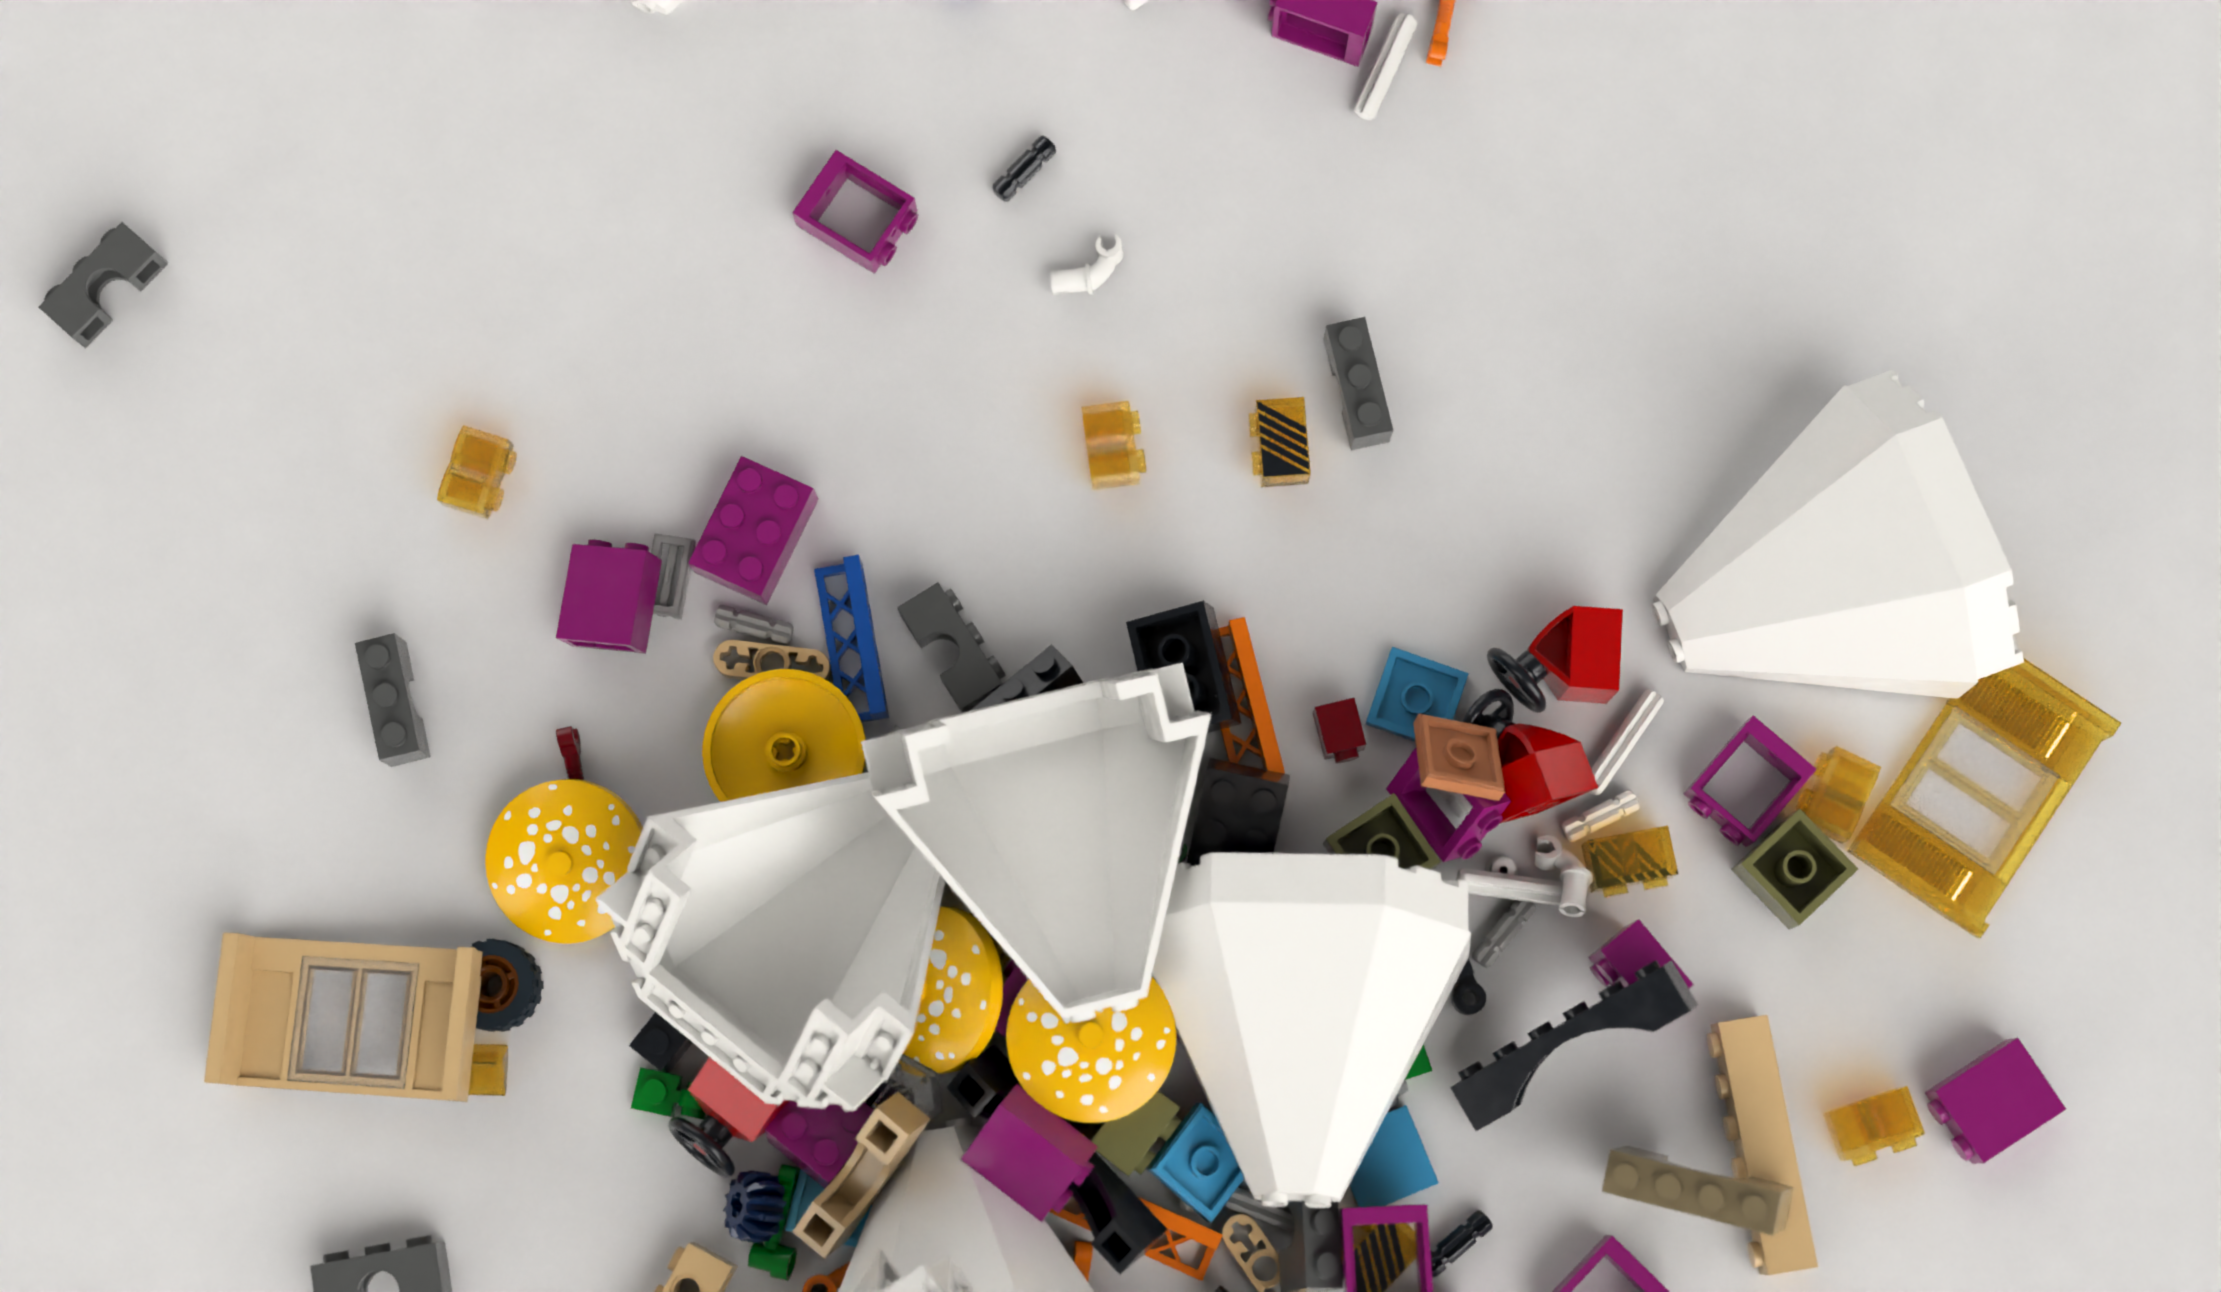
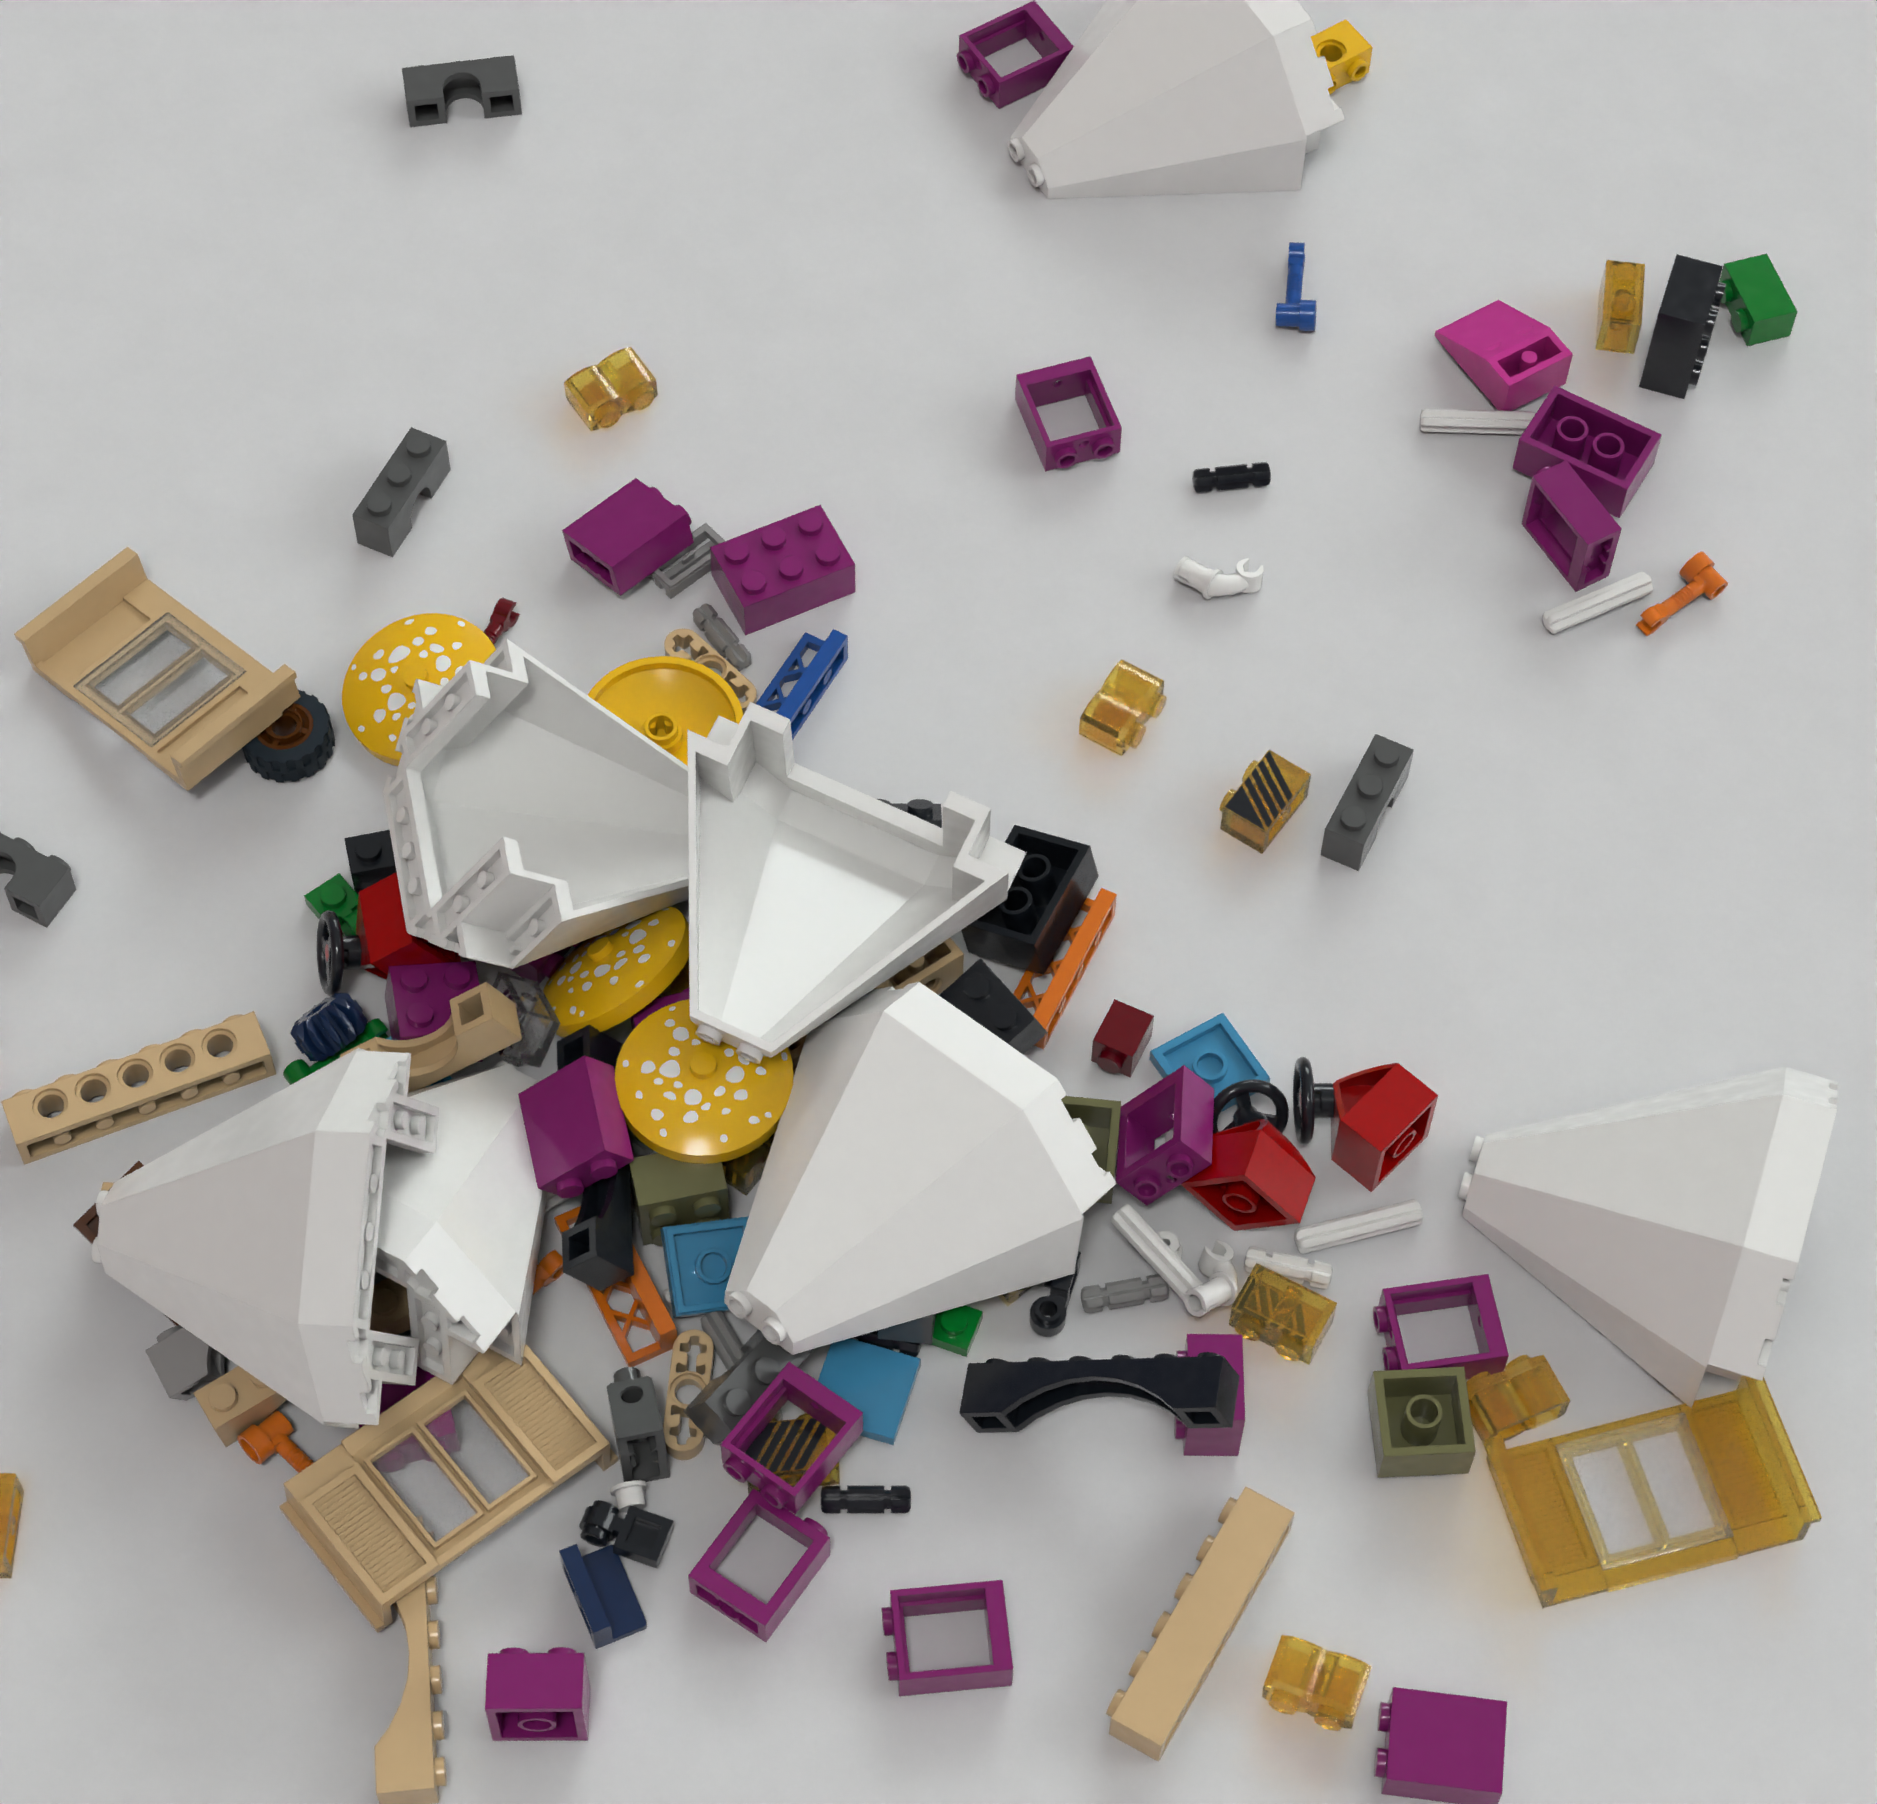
camera: 35 degrees right, 20 degrees down
clear yellow slope [468,1044,509,1096] -> none
dark grey arch [897,582,1006,713] -> none
nougat tile [1413,714,1505,801] -> none
dark tan arch [1602,1146,1794,1235] -> none

